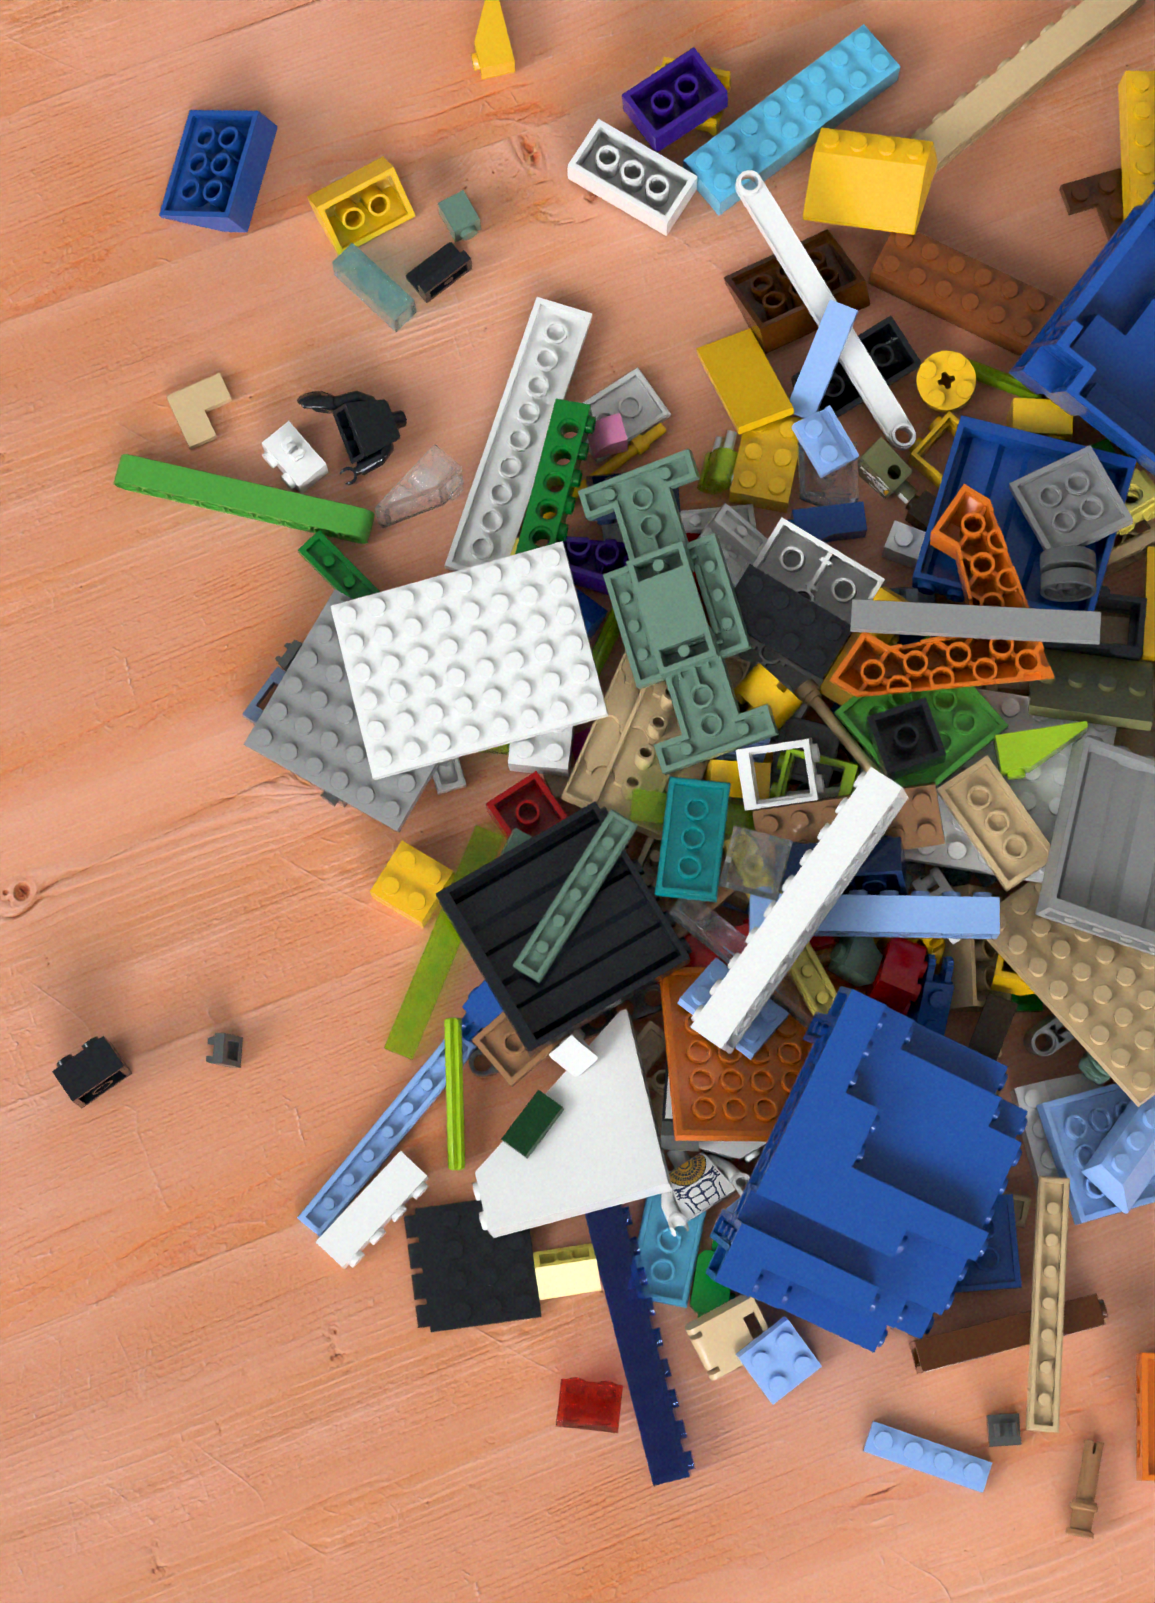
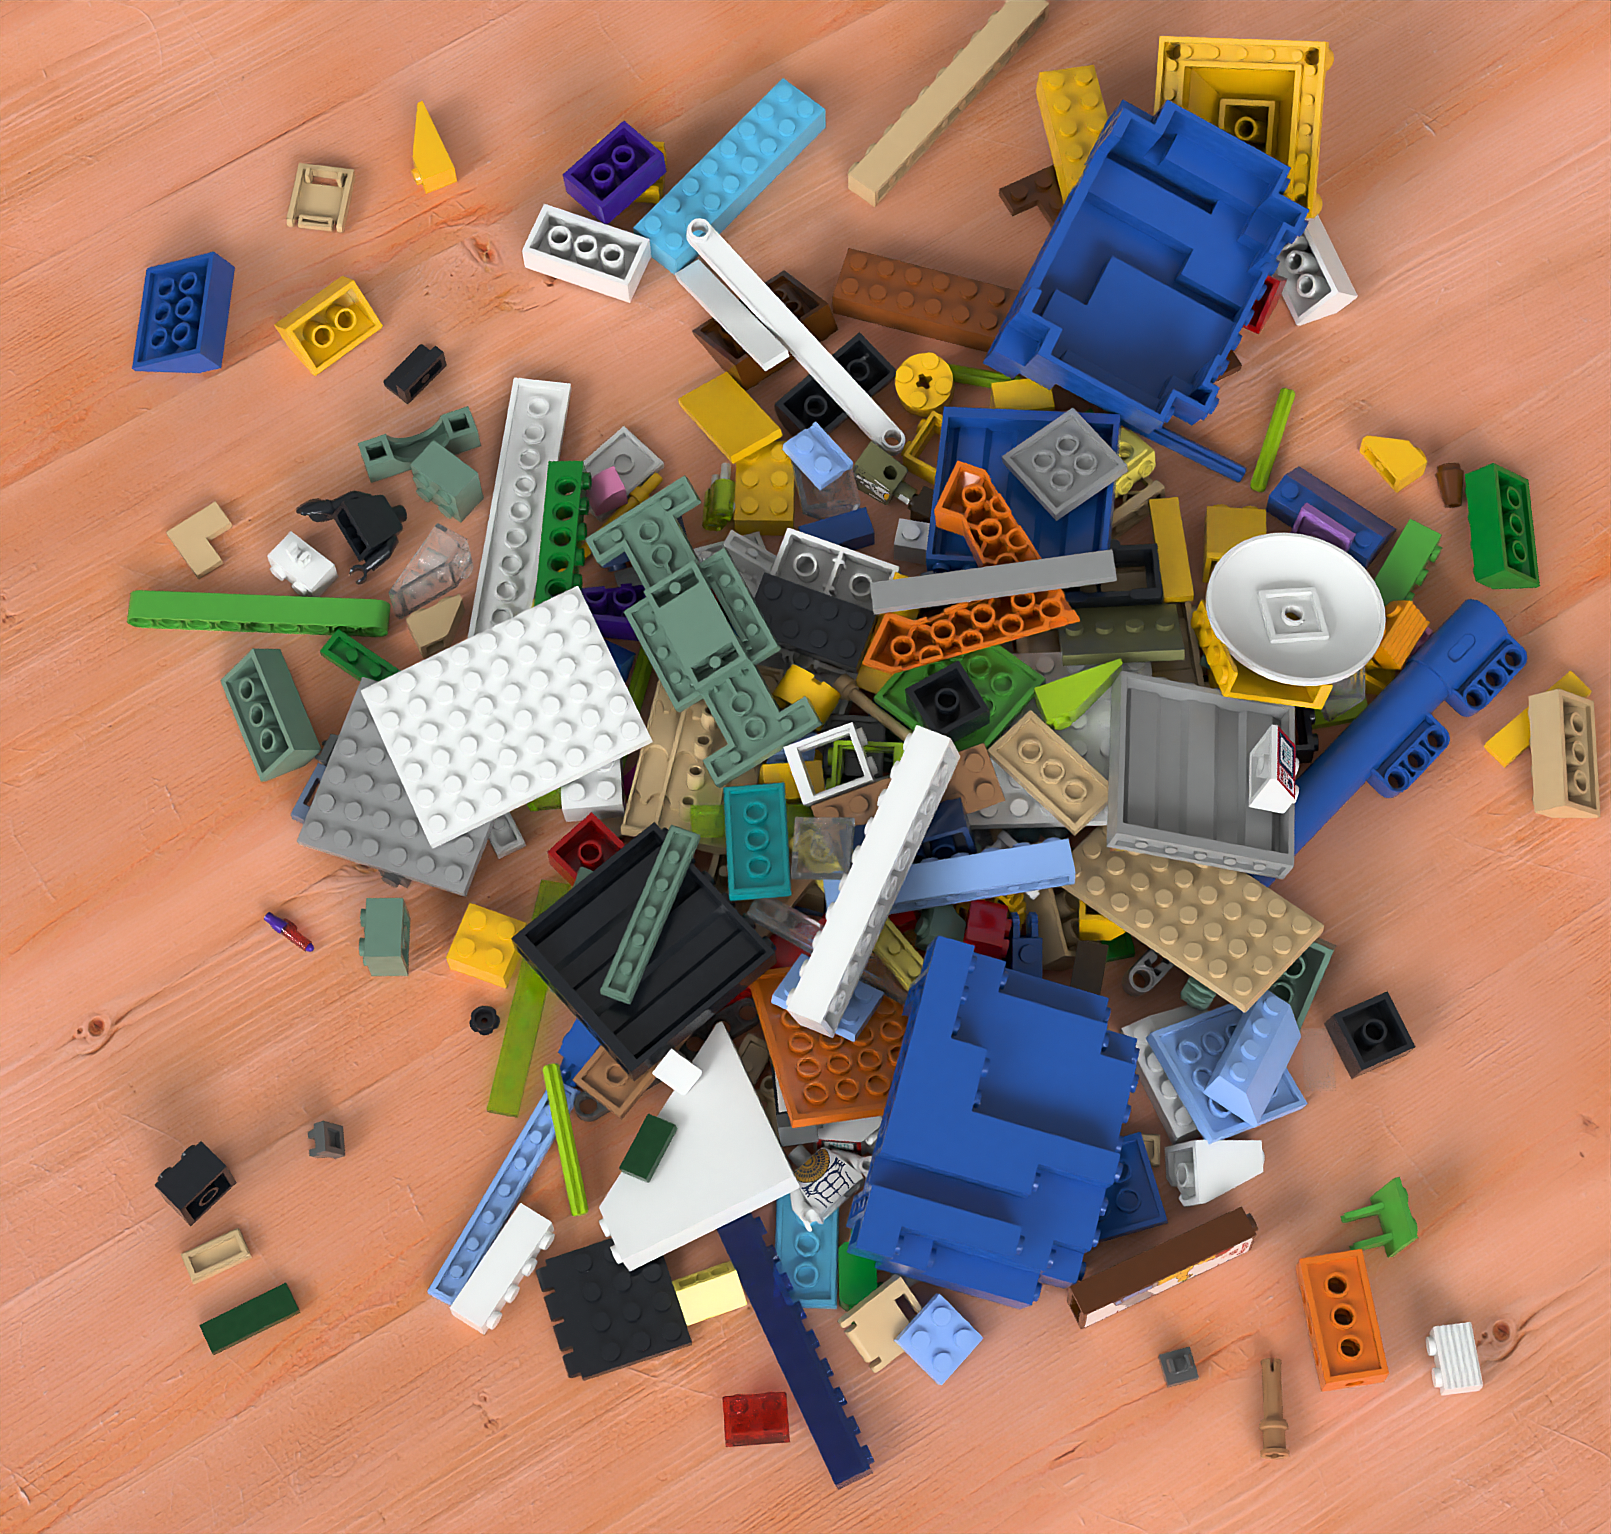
camera: 10 degrees left, 10 degrees down
clear light blue brick [332,243,417,332] -> none
sand green brick [438,190,481,243] -> none
light blue tile [789,300,859,418] -> none
yellow slope [802,127,938,235] -> none
light blue plate [863,1421,992,1493] -> none
tan tile [1026,1176,1070,1433] -> none
dark grey wheel [1040,545,1097,602] -> none
none -> tan tile [180,1227,252,1285]
none -> dark green tile [199,1283,301,1355]
none -> sand green slope [220,648,322,782]
none -> piece [264,912,314,952]
none -> tan container [287,163,356,233]
none -> sand green arch [358,406,481,483]
none -> sand green brick [359,898,411,976]
none -> tan slope [406,594,465,659]
none -> sand green brick [410,440,484,523]
none -> black plate [469,1006,500,1035]
none -> white tile [675,259,789,371]
none -> white slope [1165,1140,1265,1207]

